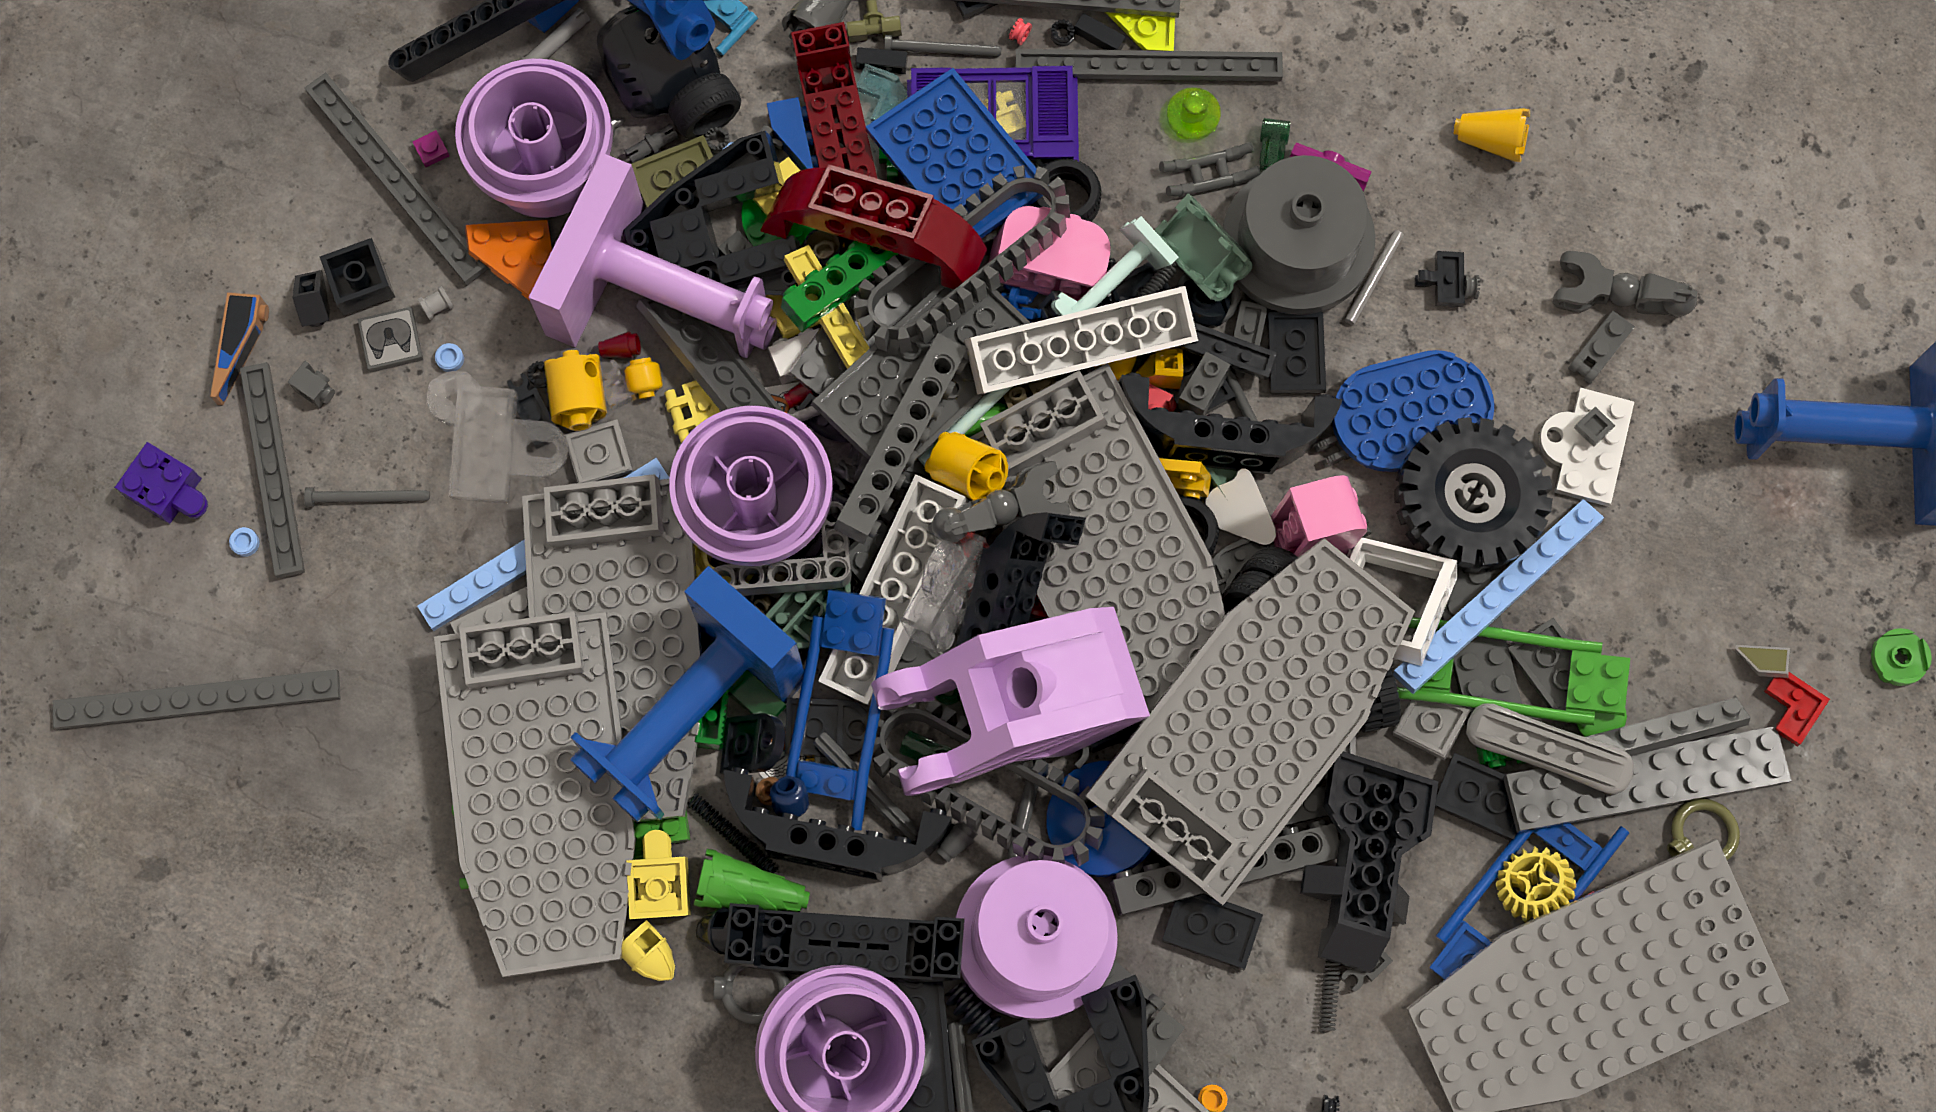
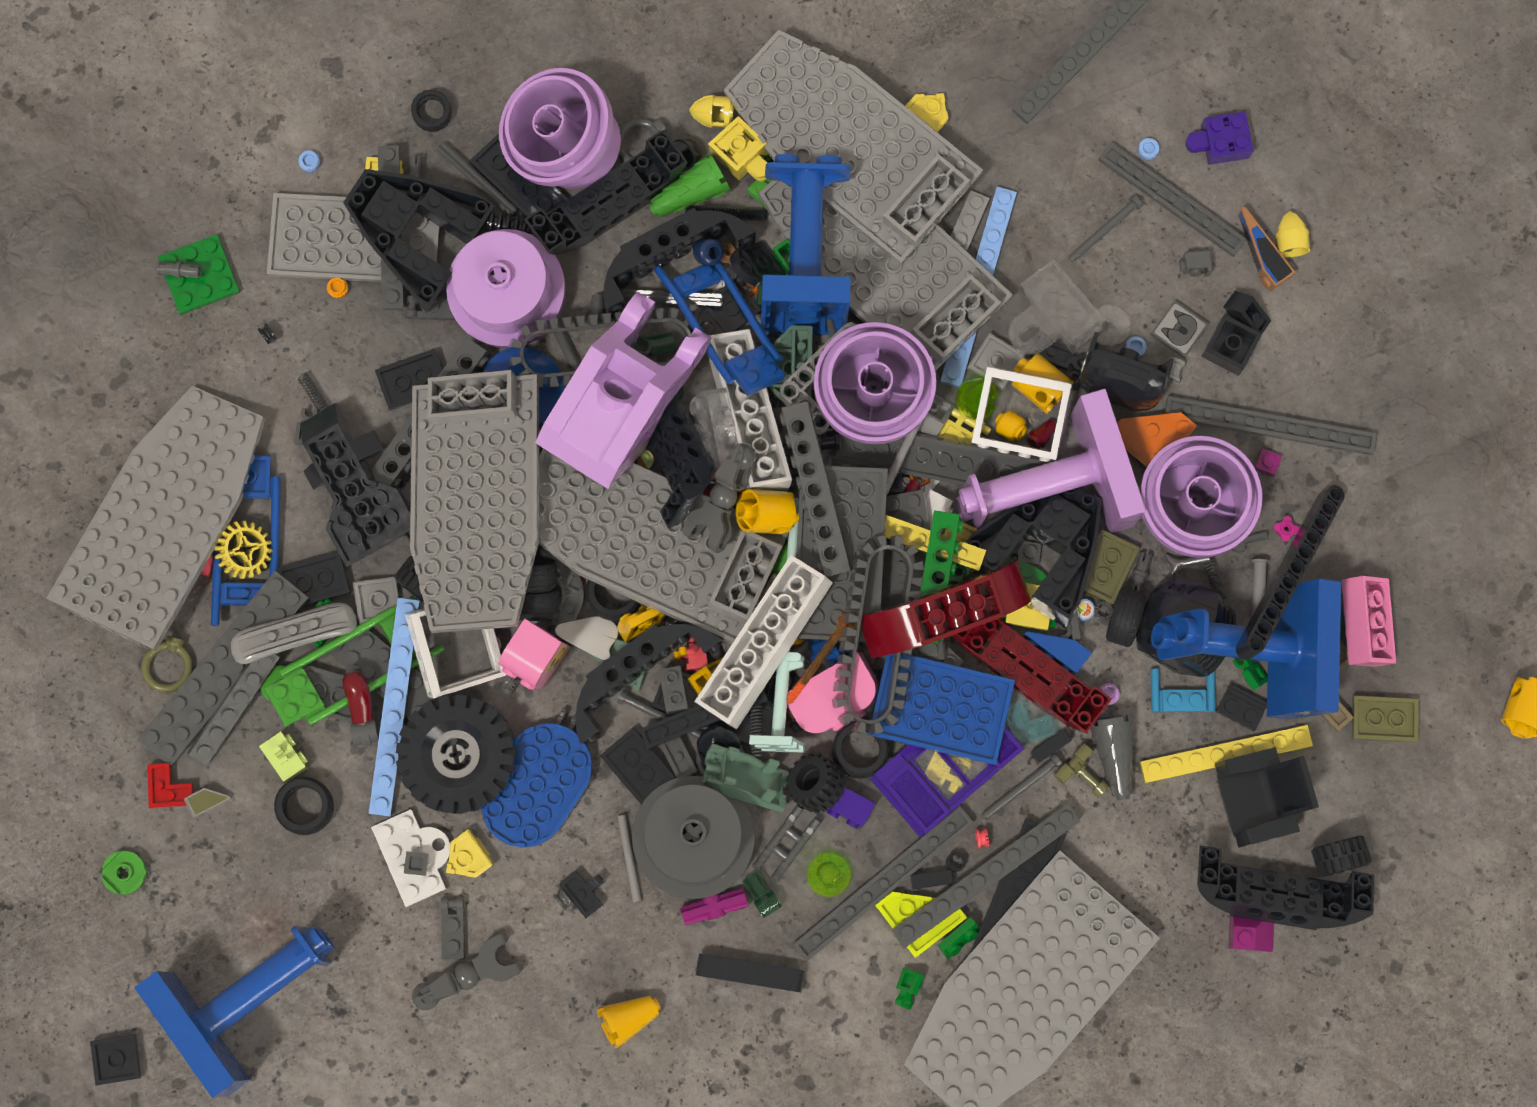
camera: 135 degrees right, 5 degrees up
none -> yellowish green brick [259,731,309,783]
none -> black tyre [274,777,334,835]
none -> dark red piece [342,665,379,746]
none -> light yellow plate [446,829,494,878]
none -> black beam [695,953,805,993]
none -> clear orange piece [786,613,854,704]
none -> black tyre [786,753,846,813]
none -> dark purple brick [826,786,875,829]
none -> light yellow plate [905,93,948,133]
none -> clear neon green cylinder [955,378,998,420]
none -> white window [972,366,1073,463]
none -> black piece [1078,331,1174,411]
none -> lavender plate [1099,683,1120,705]
none -> dark pink plate [1274,516,1299,541]
none -> light yellow helmet [1275,211,1310,257]

